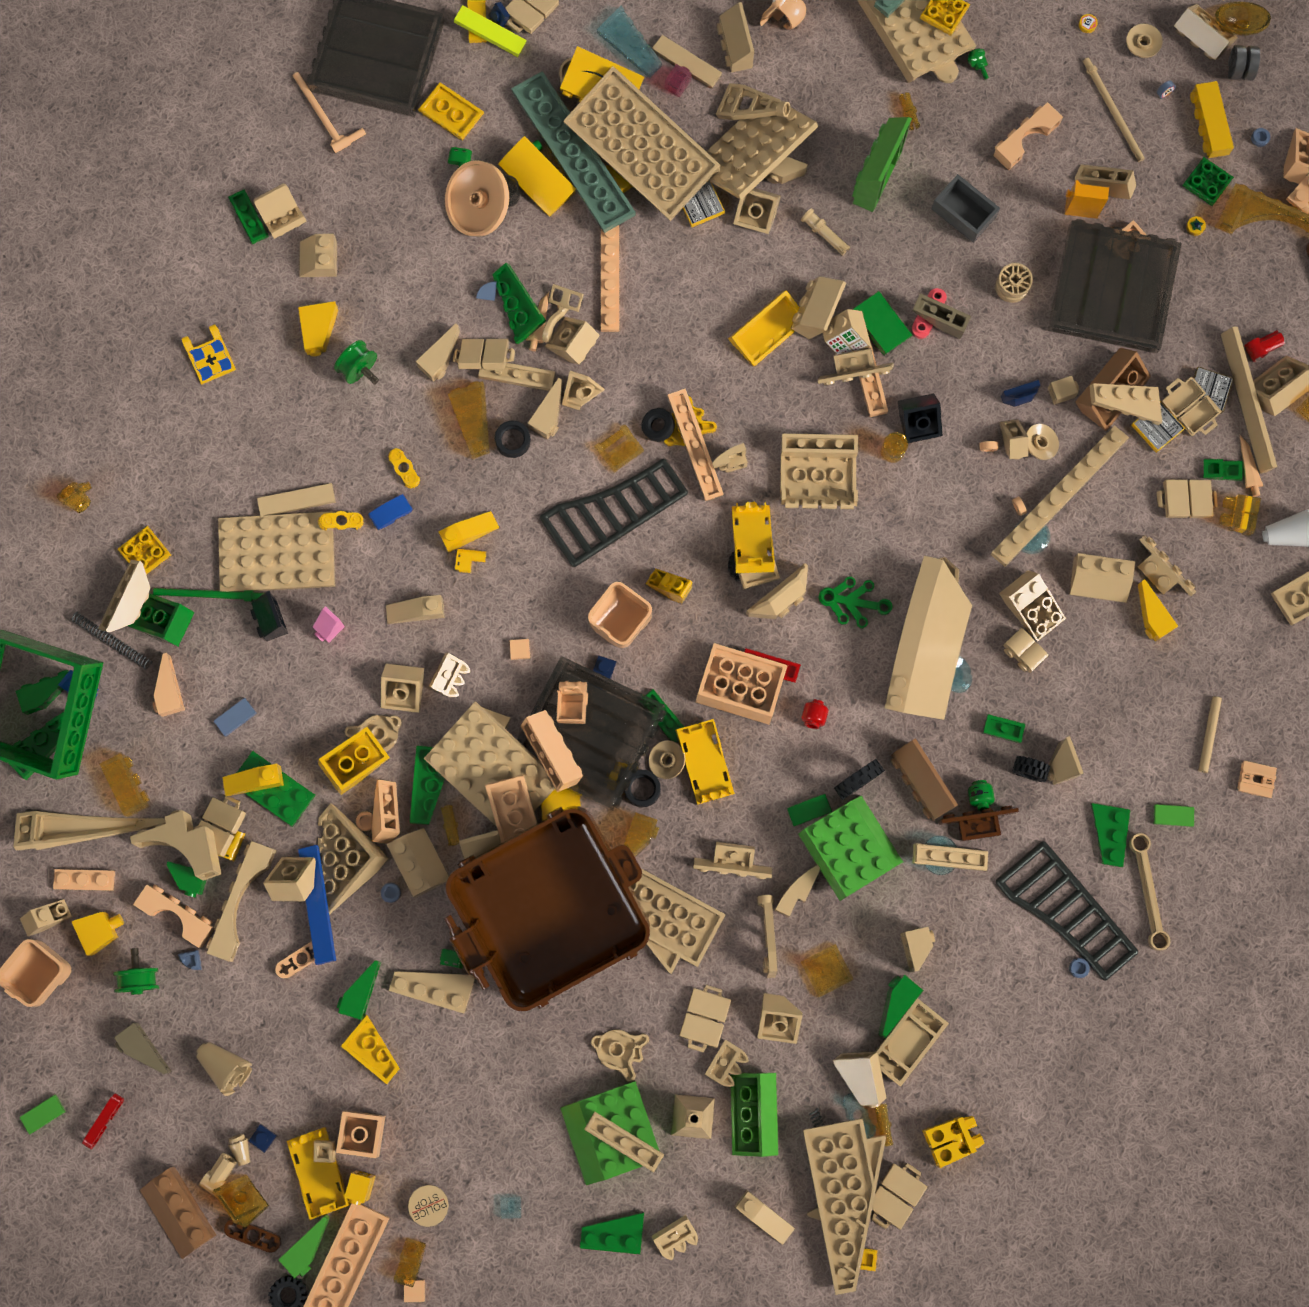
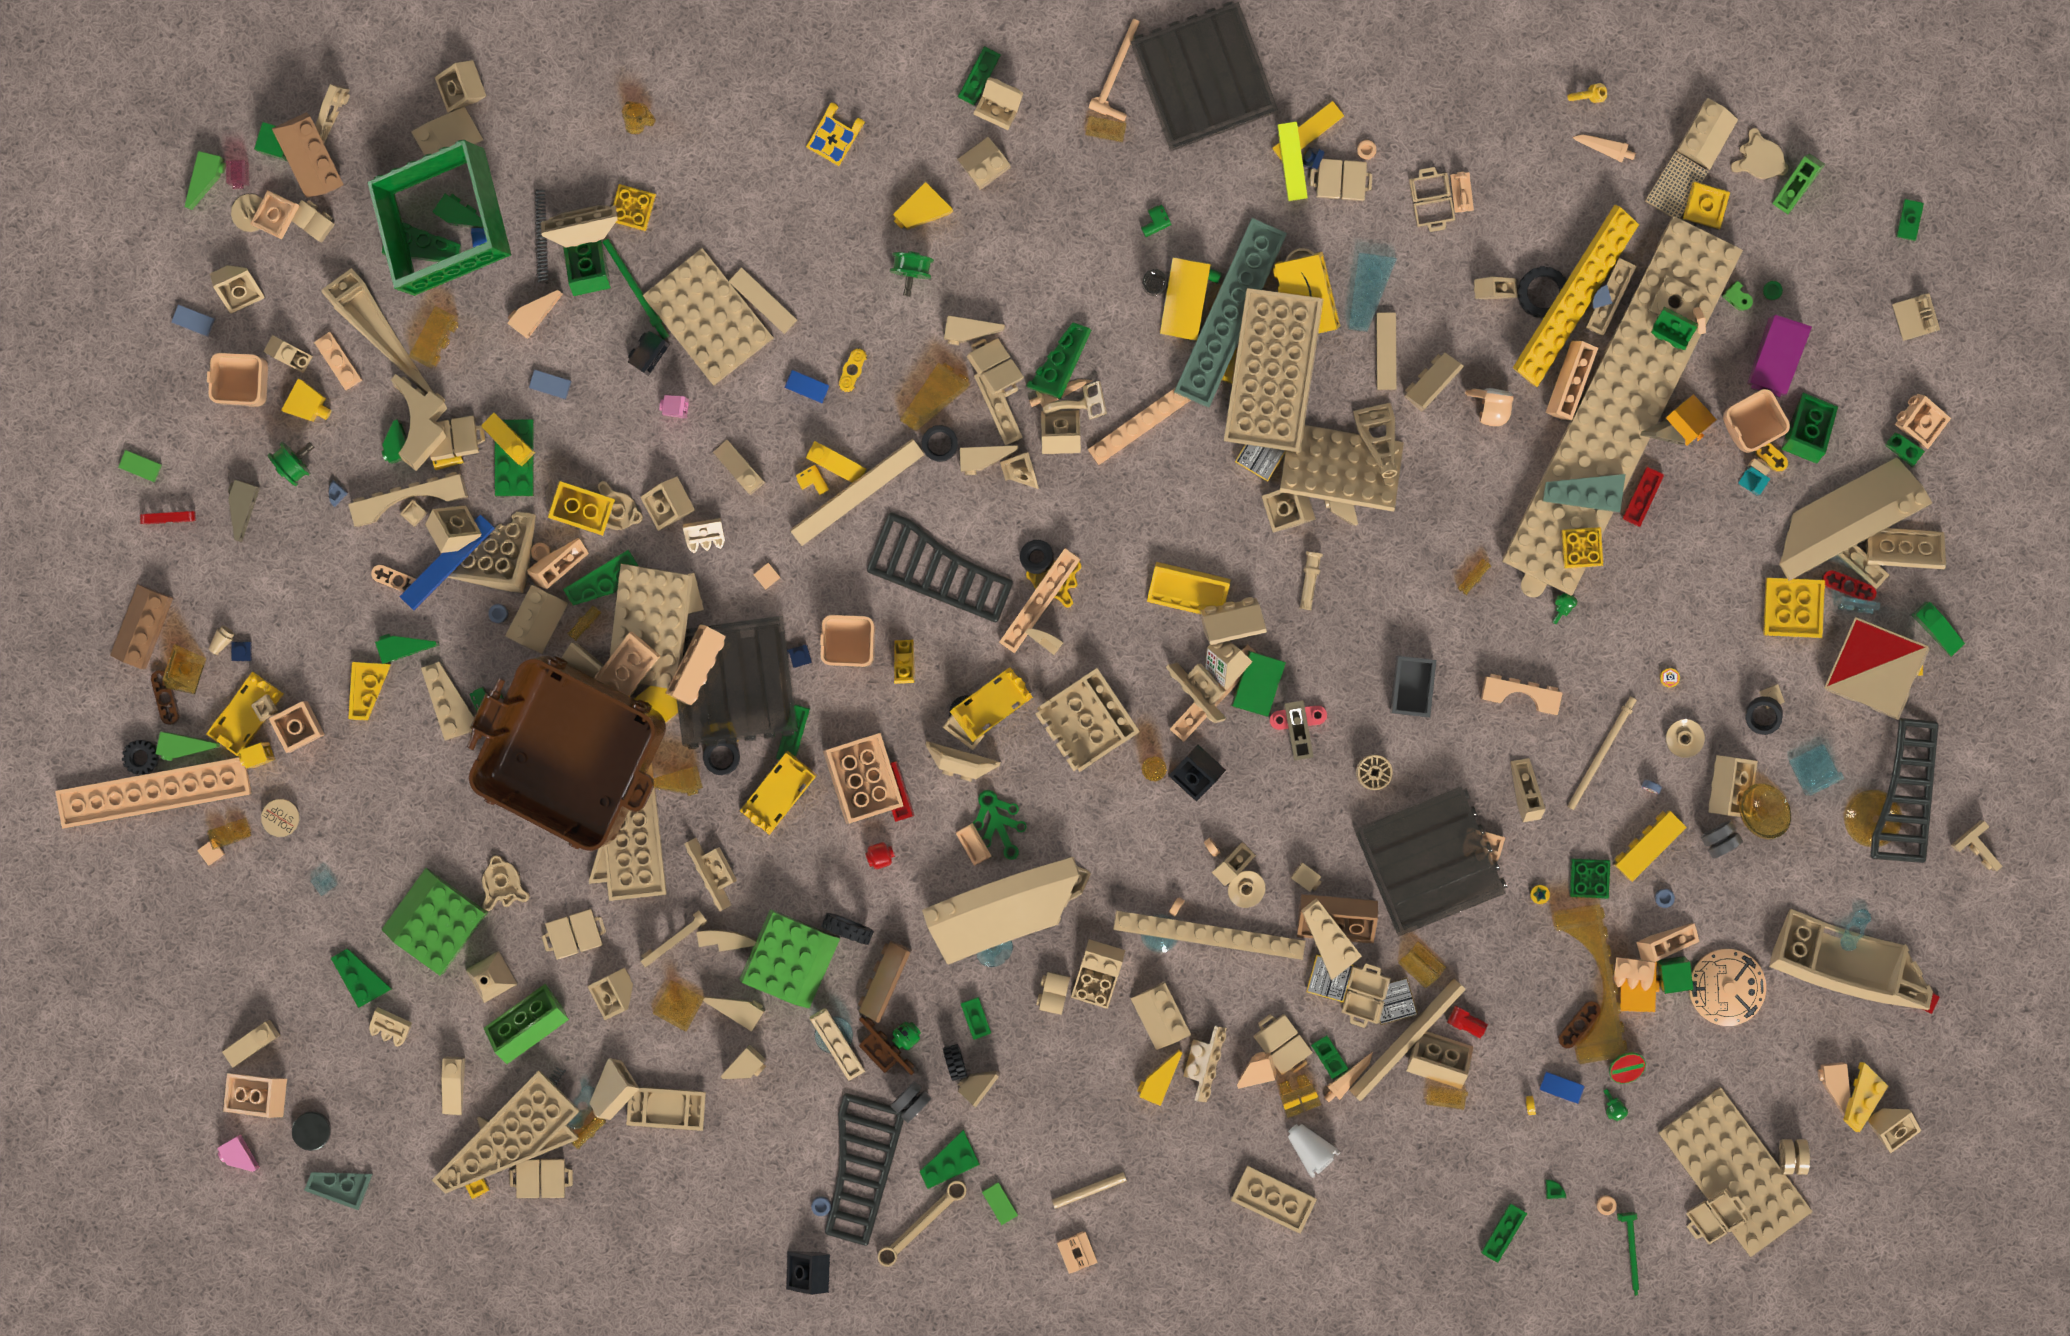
camera: 55 degrees right, 10 degrees up
light nougat arch [133,884,214,948] -> none
tan cone [197,1042,252,1096] -> none
tan piece [199,1153,237,1197] -> none
yellow piece [318,511,364,531] -> none
yellow tile [418,82,484,141] -> none
light nougat dish [445,161,509,237] -> none
sand blue tile [476,281,497,301] -> none
light nougat piece [557,681,588,724] -> none
tan tile [584,1112,664,1172] -> none
clear yellow plate [594,424,644,473] -> none
tan dish [649,740,685,779] -> none
clear pink brick [665,64,692,97] -> none
tan plate [705,1040,749,1087] -> none
green slope [787,794,832,827] -> none
bright green slope [852,117,912,212] -> none
green slope [878,975,924,1037] -> none
yellow hips [922,1116,985,1168] -> none
dark blue slope [1000,380,1040,407] -> none
light orange container [1065,180,1109,219] -> none
none -> tan tile [400,500,428,527]
none -> tan slope [703,996,765,1032]
none -> black slope [786,1251,830,1295]
none -> tan tile [790,438,925,546]
none -> flat silver wheel [891,1081,932,1123]
none -> light nougat tile [956,823,991,866]
none -> clear yellow tile [1085,116,1127,143]
none -> light nougat slope [1237,1052,1277,1089]
none -> clear yellow panel [1398,941,1446,988]

